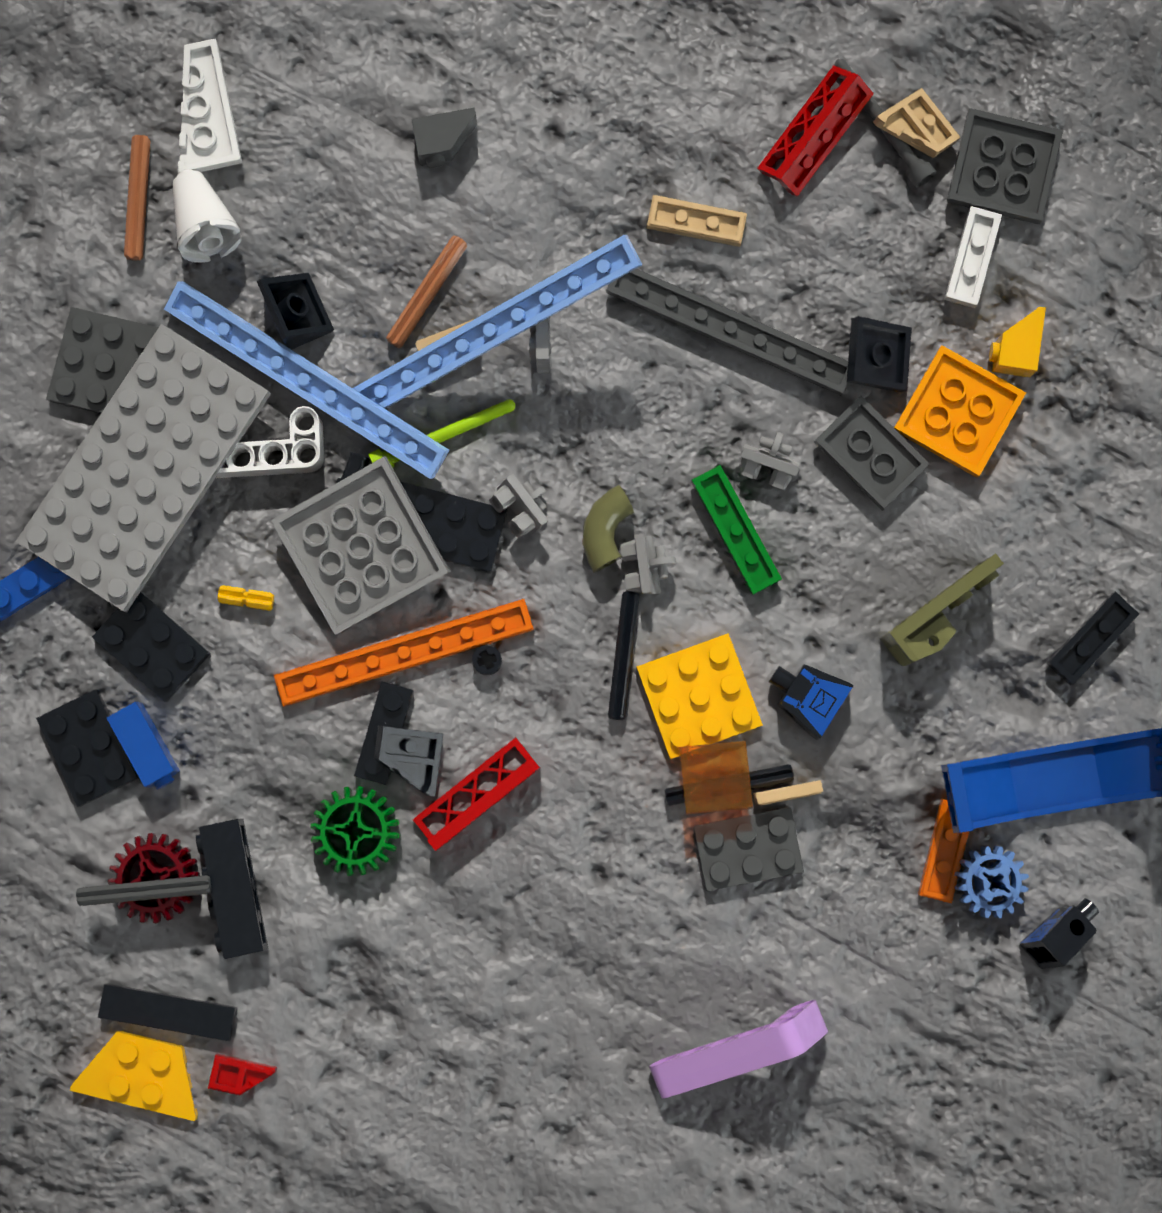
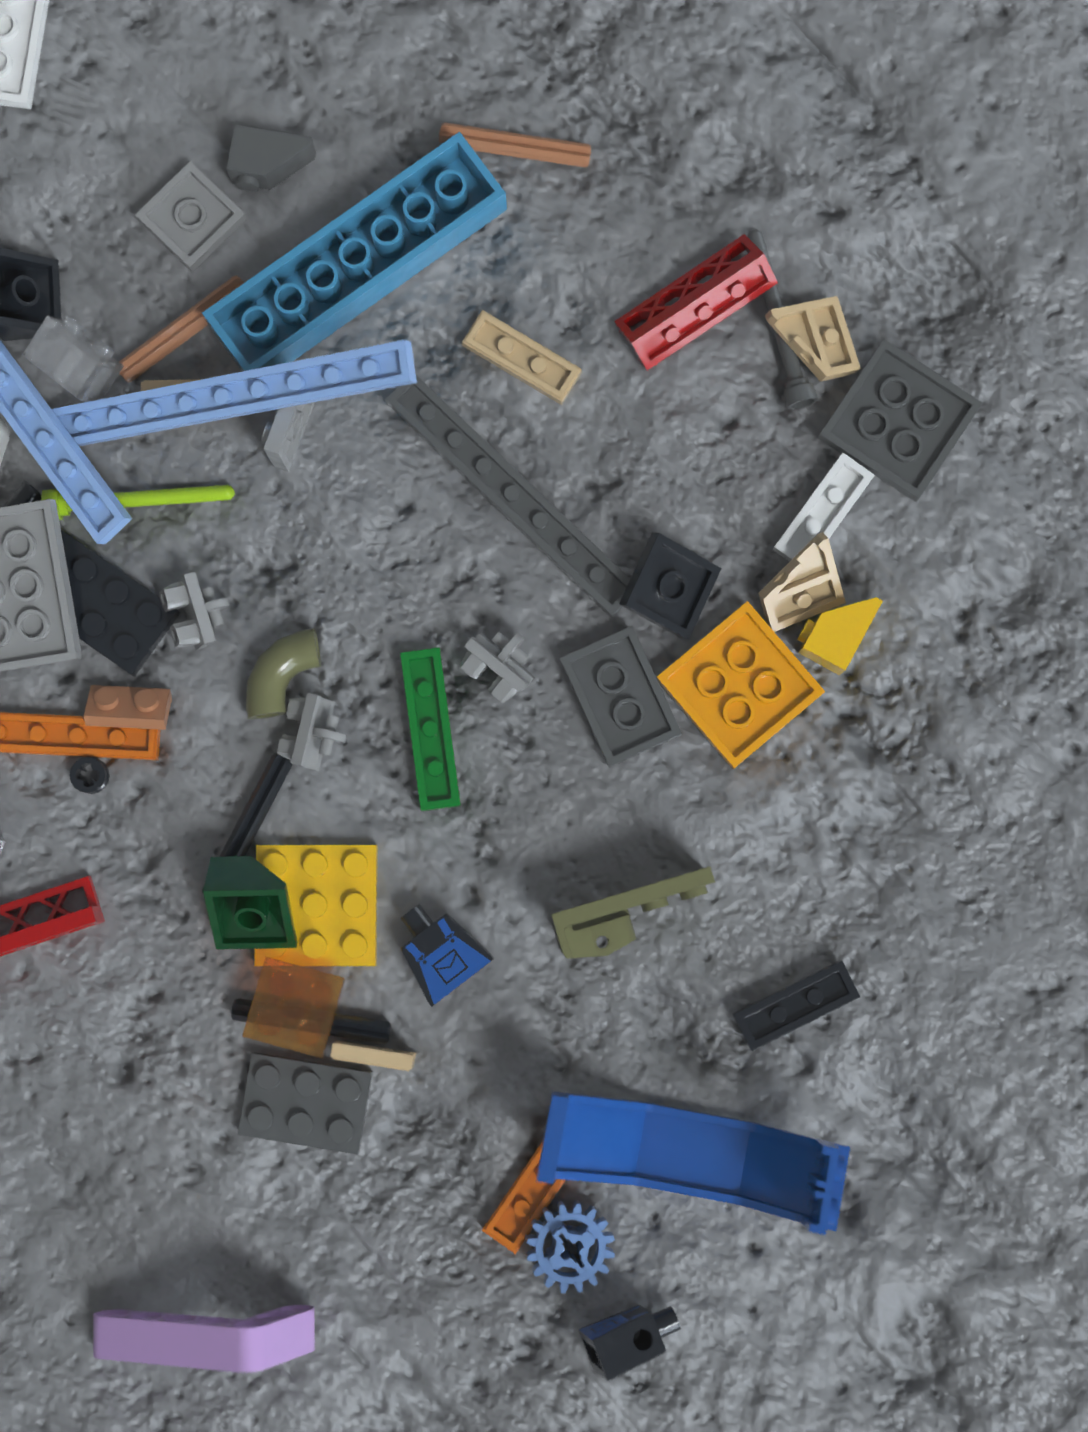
camera: 20 degrees right, 0 degrees up
none -> clear brick [22,316,124,402]
none -> nougat plate [83,685,172,730]
none -> light grey plate [135,161,247,273]
none -> dark azure brick [202,131,507,371]
none -> dark green slope [203,856,297,950]
none -> nougat axle [439,123,591,167]
none -> tan wing [758,532,846,632]

